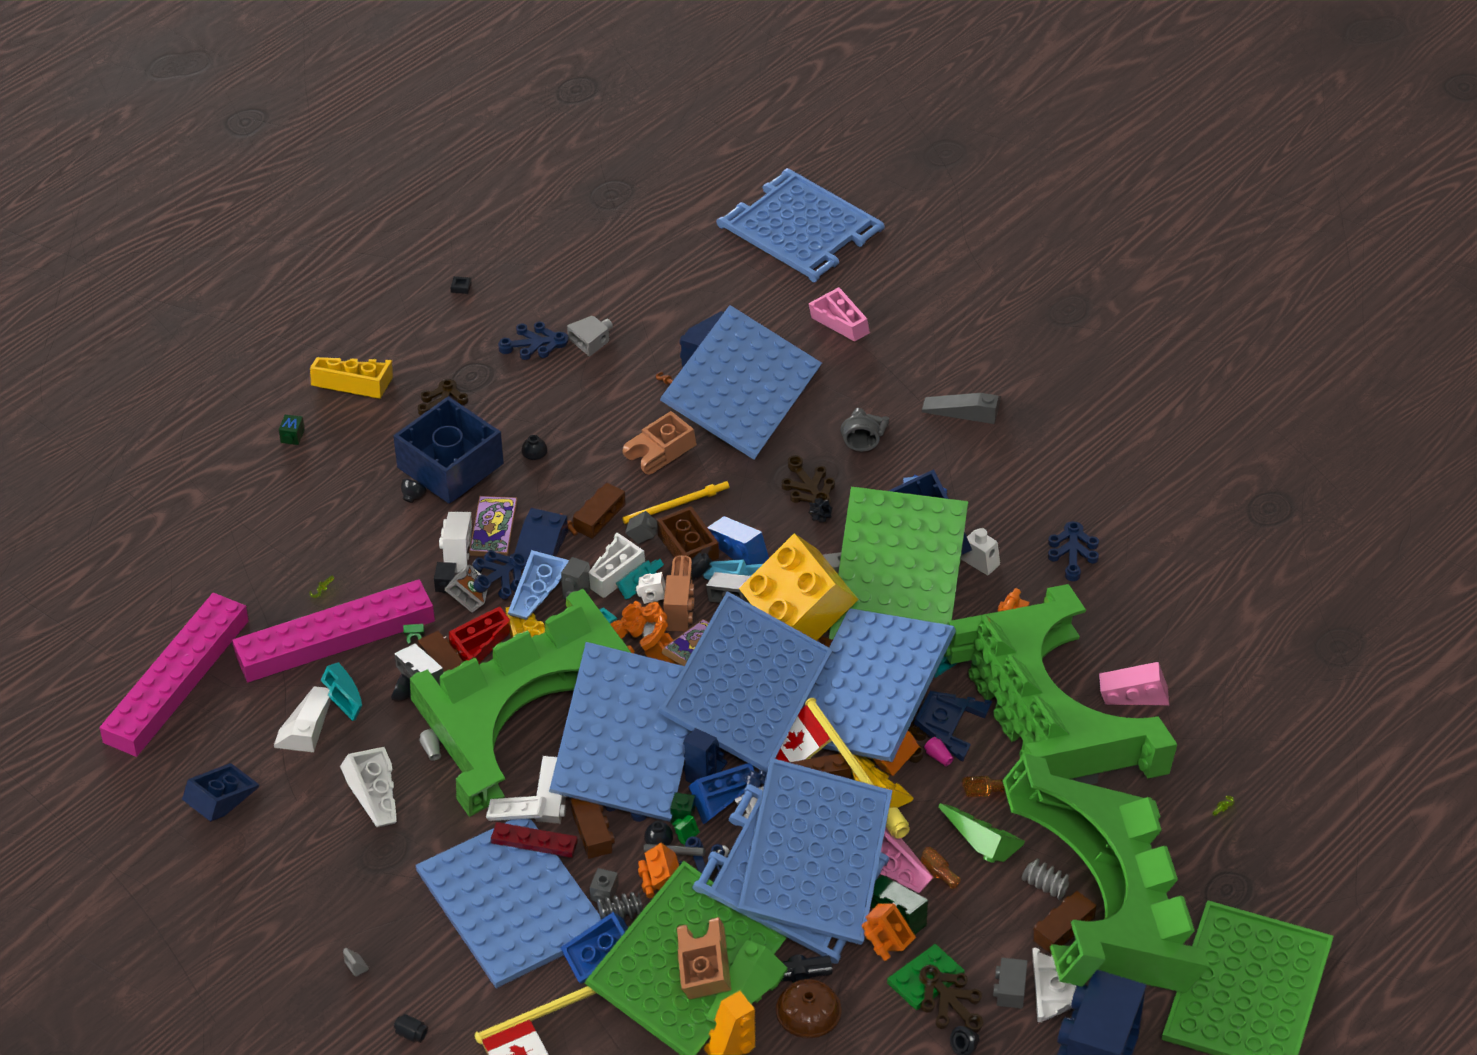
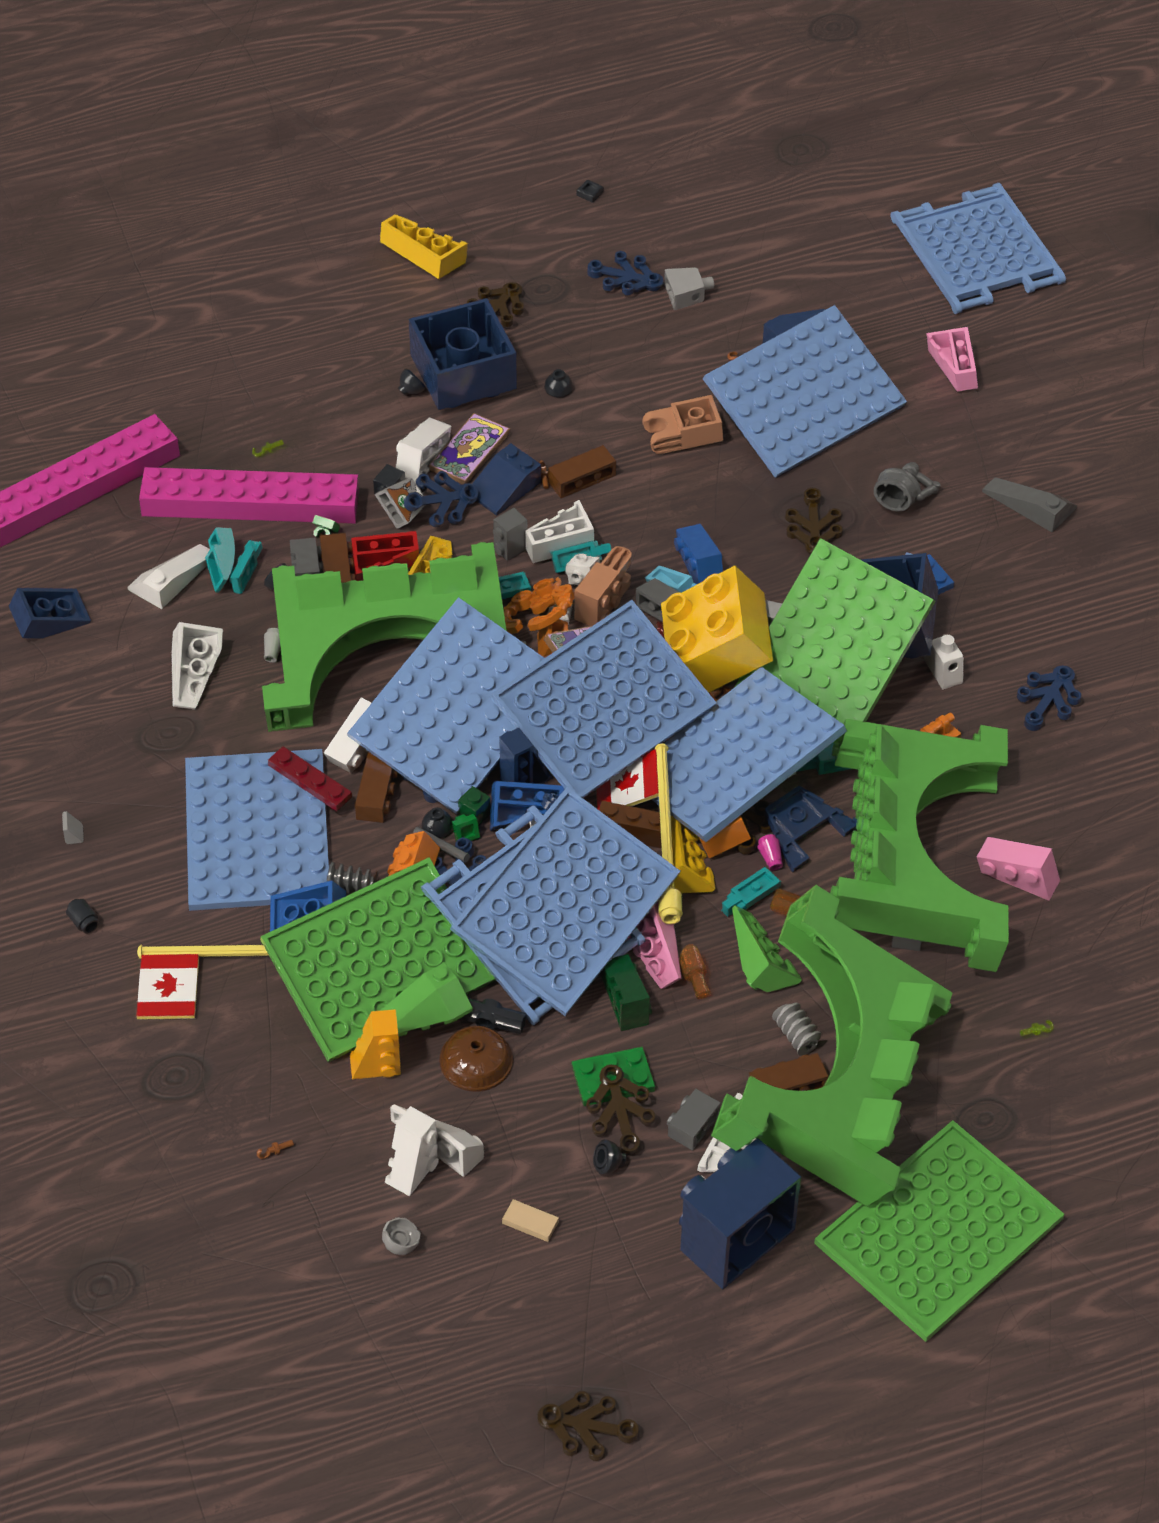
camera: 25 degrees right, 5 degrees up
dark green brick [279,414,305,445] -> none
white tile [486,796,546,821] -> none
light blue wedge [508,550,569,620] -> none
dark grey brick [590,868,619,903] -> none
yellow bar [622,481,730,524] -> none
dark grey brick [625,511,657,544] -> none
reddish brown brick [657,506,719,561] -> none
nougat brick [677,917,731,1000] -> none
black brick [691,552,713,580] -> none
black gear [808,498,833,522] -> none
orange brick [861,903,916,961] -> none
none -> teal hinge [229,540,263,594]
none -> teal hinge [721,867,781,917]

